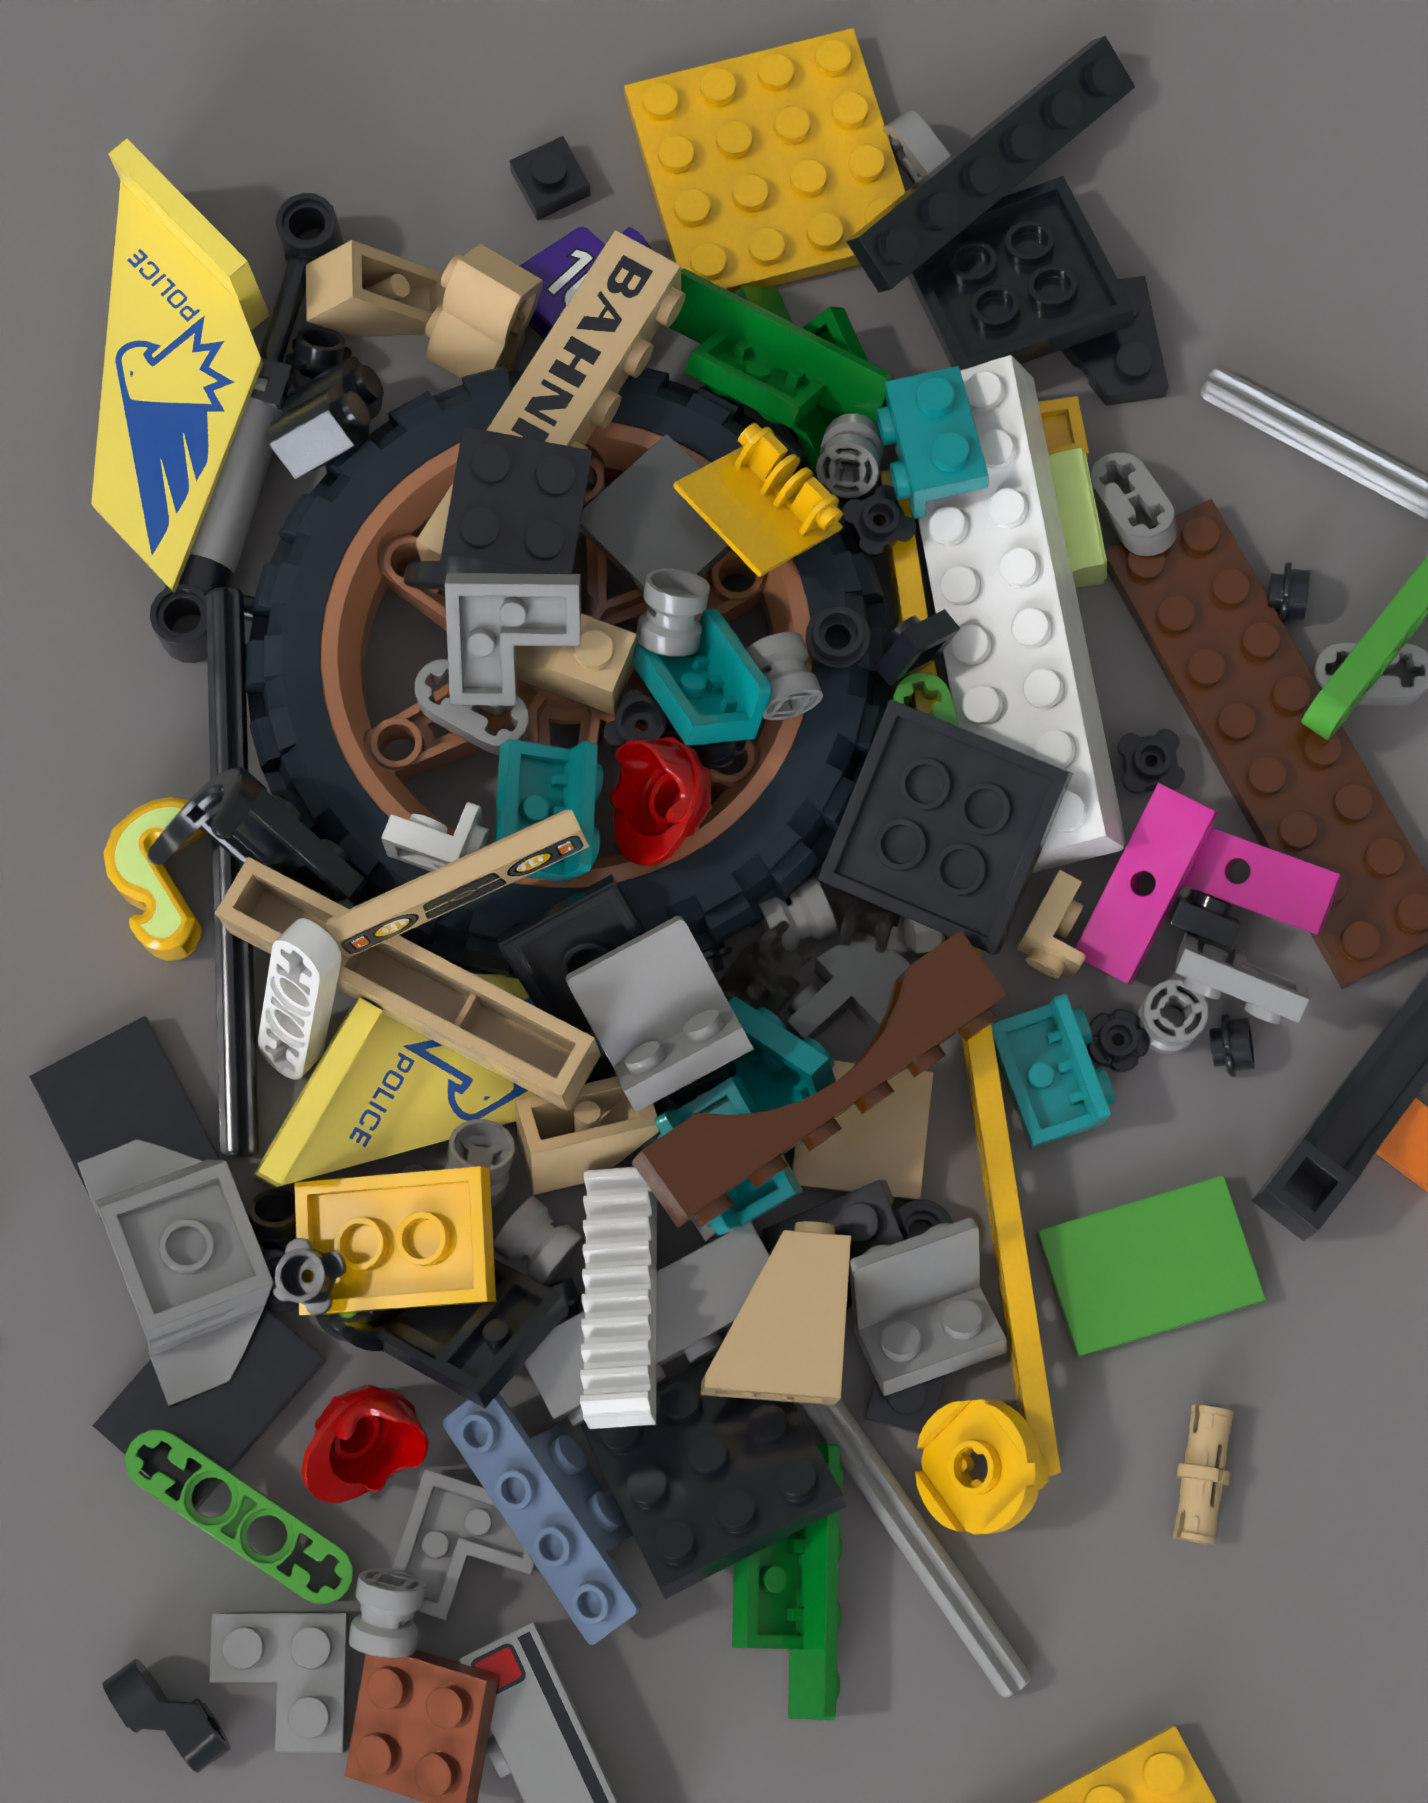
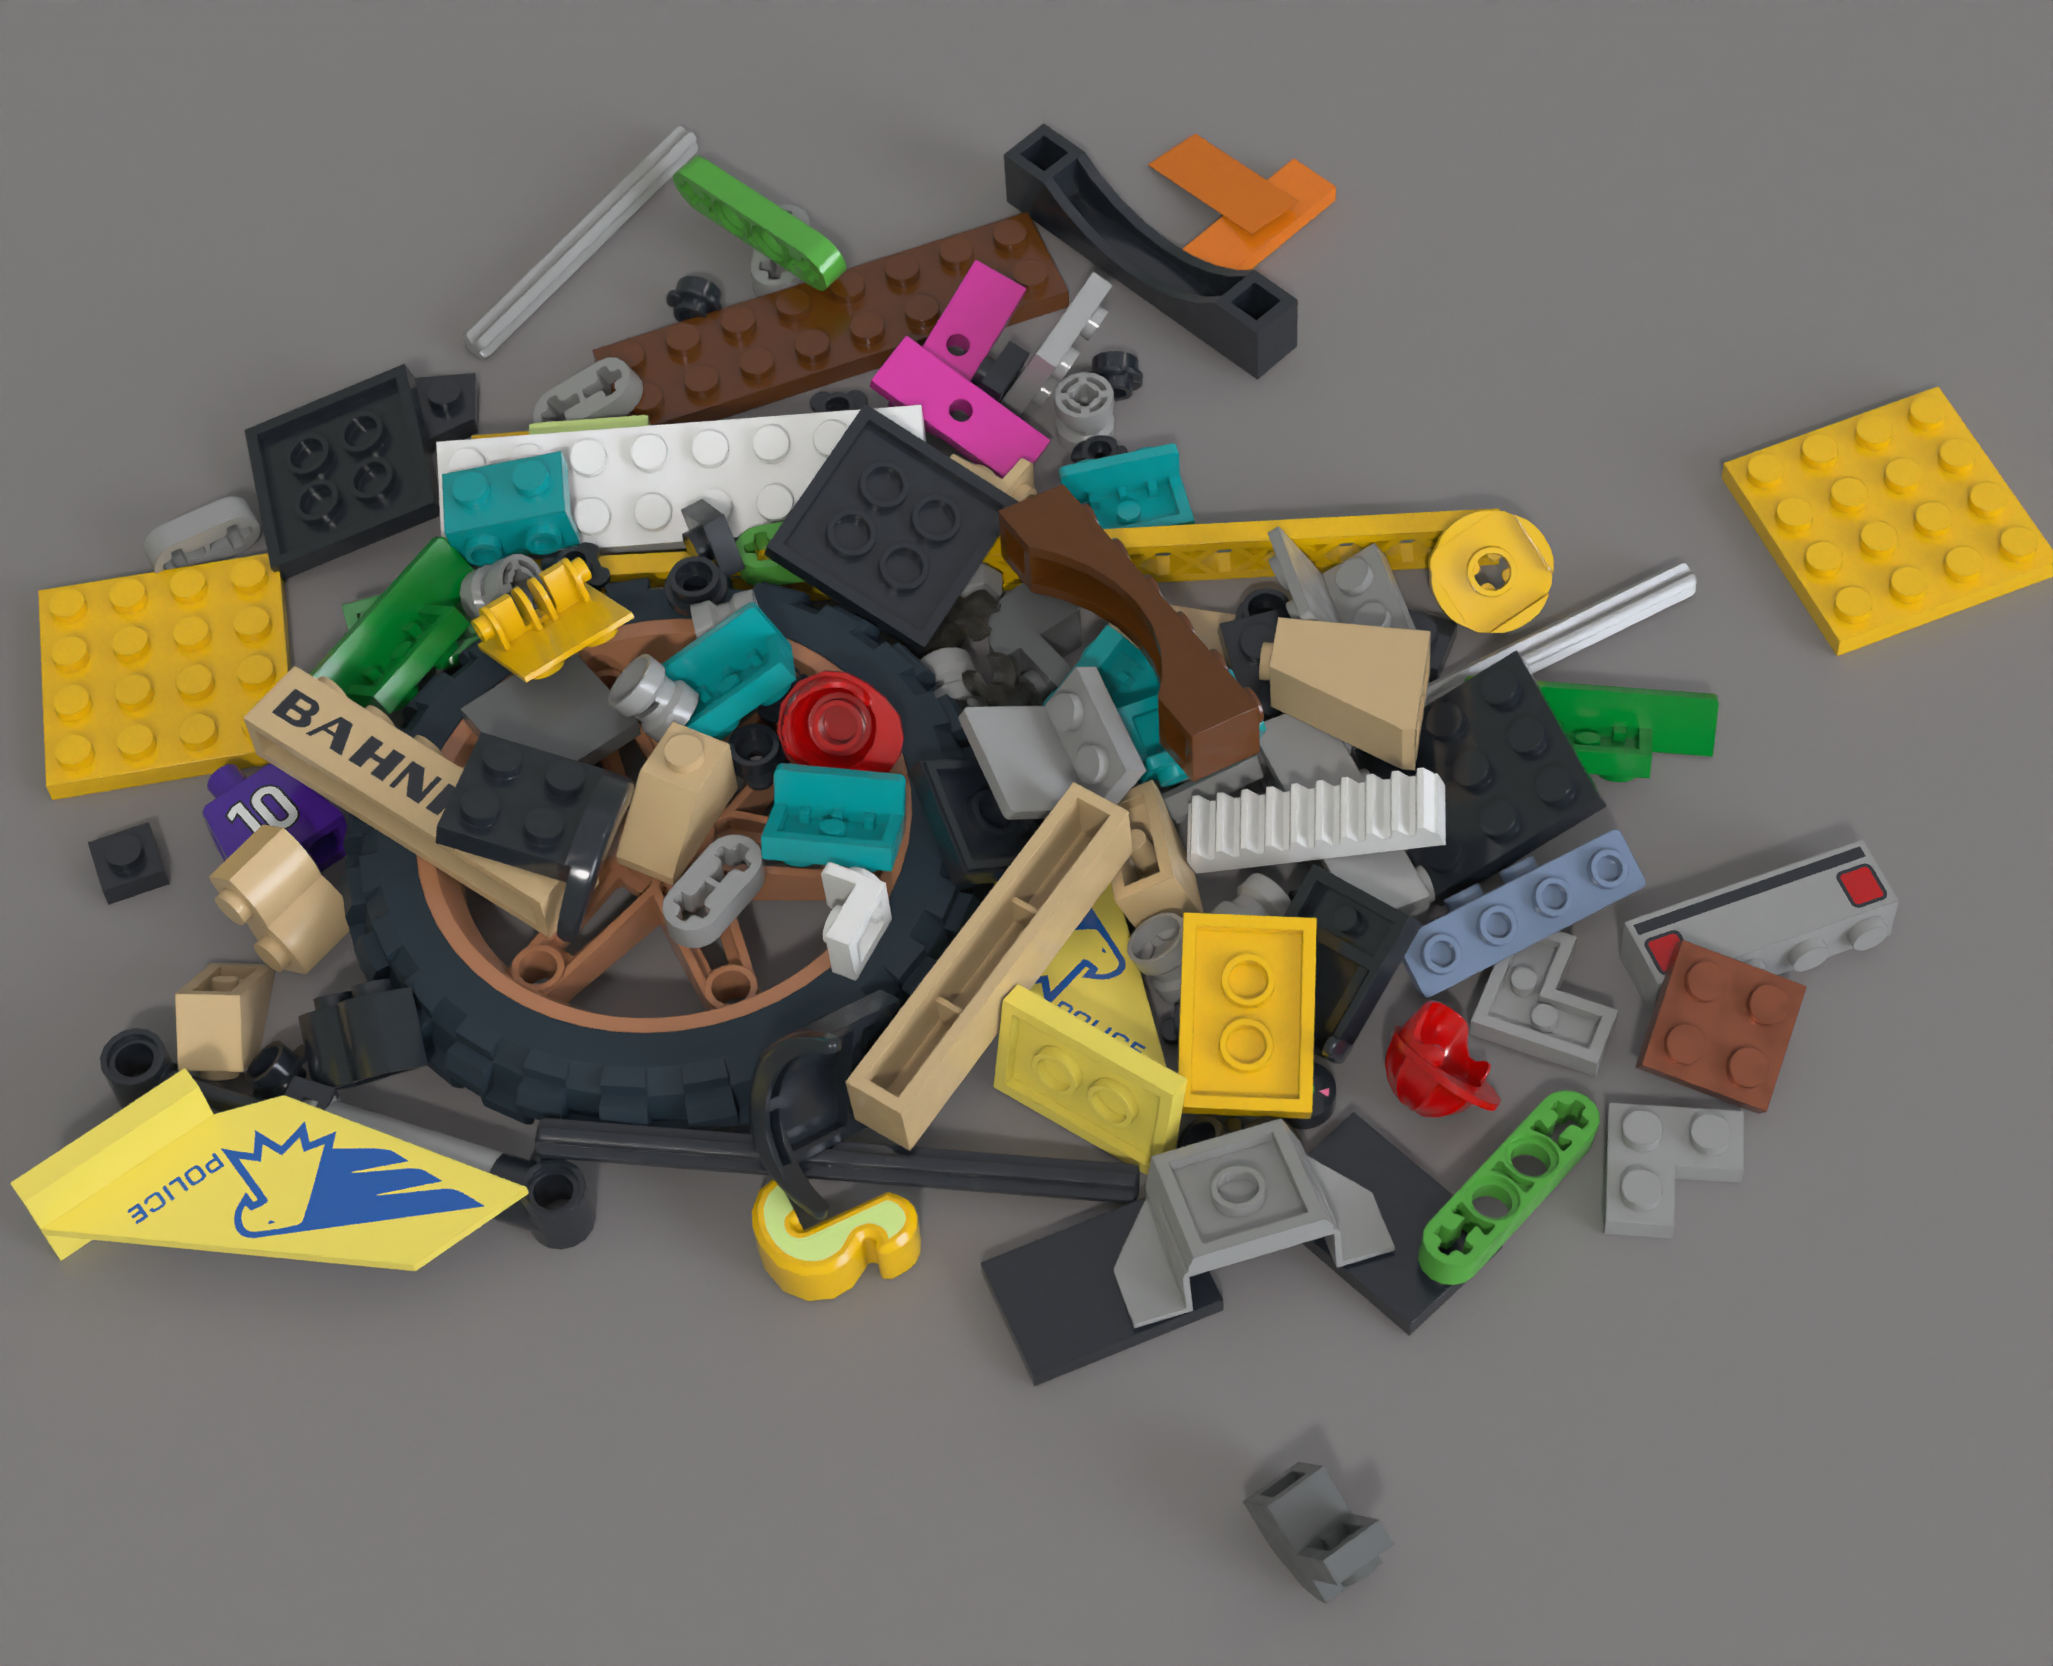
camera: 80 degrees left, 20 degrees down
black piece [102,1659,231,1773] -> none
white beam [258,918,342,1080] -> none
black plate [272,1238,346,1315] -> none
tan tile [324,809,590,959] -> none
light grey wheel [348,1569,426,1658] -> none
light grey plate [445,573,582,706] -> none
black plate [846,36,1135,293] -> none
bright green tile [1036,1175,1266,1358] -> none
tan pin [1172,1405,1234,1545] -> none

